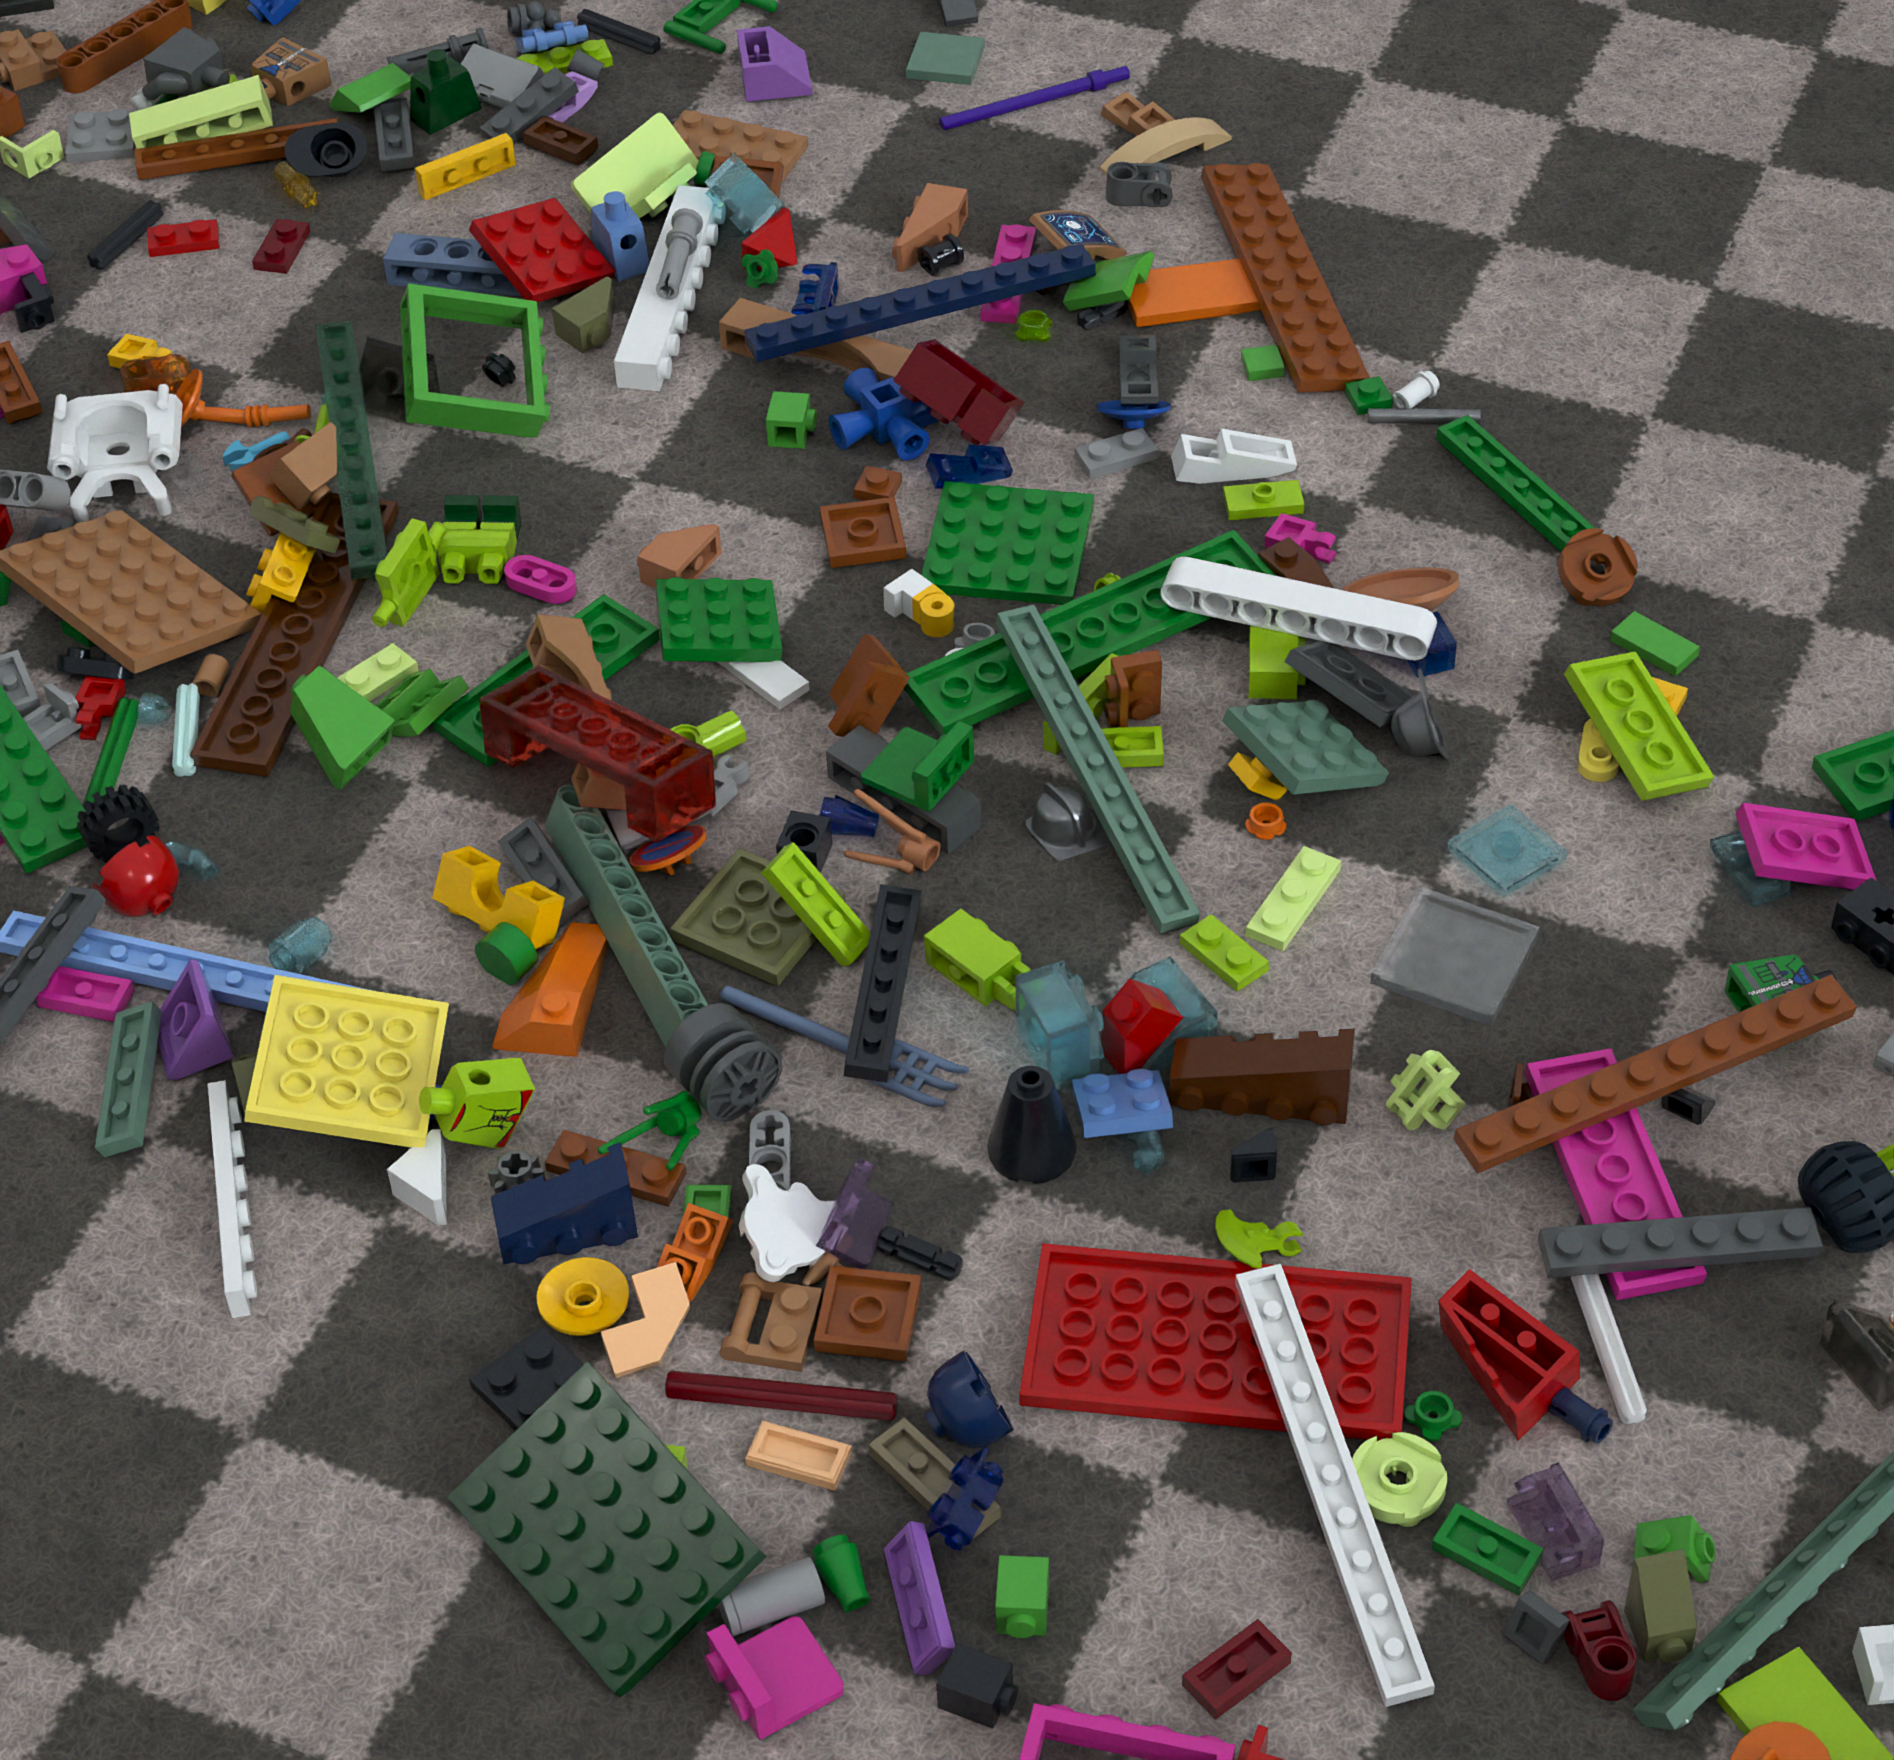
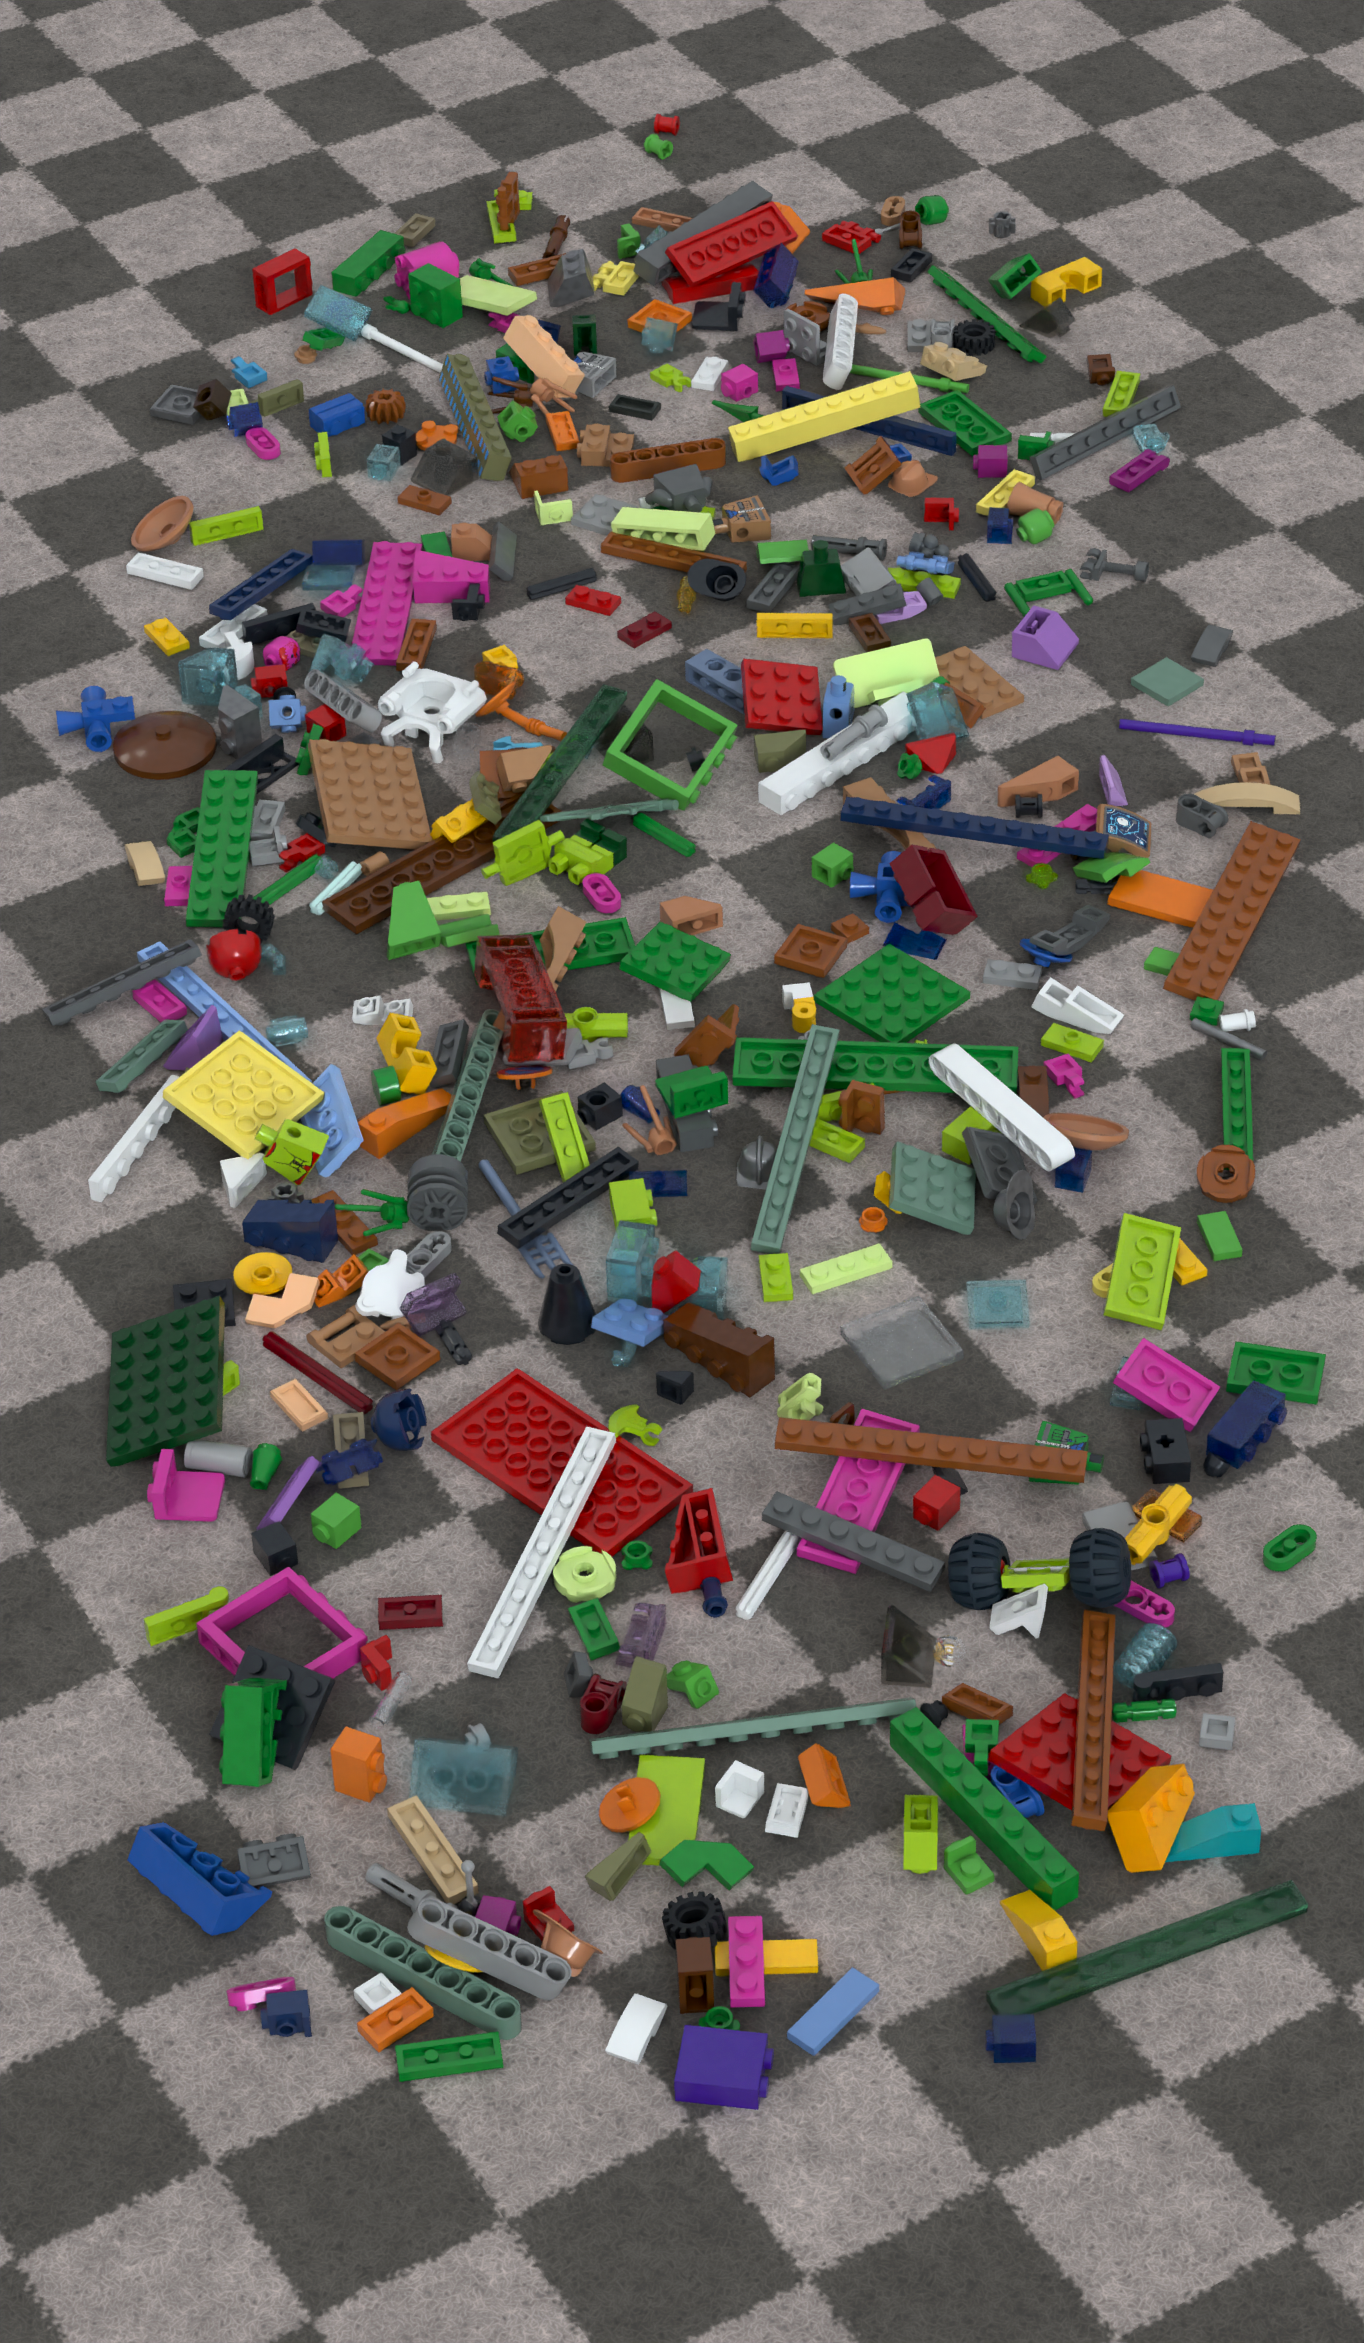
camera: 35 degrees right, 5 degrees down
none -> light blue plate [301,1064,364,1177]
none -> white slope [352,996,413,1025]
none -> sand green animal [540,799,679,822]
none -> clear blue plate [629,1170,687,1197]
none -> green axle [633,812,696,857]
none -> red brick [913,1475,960,1531]
none -> lavender slope [1099,755,1128,806]

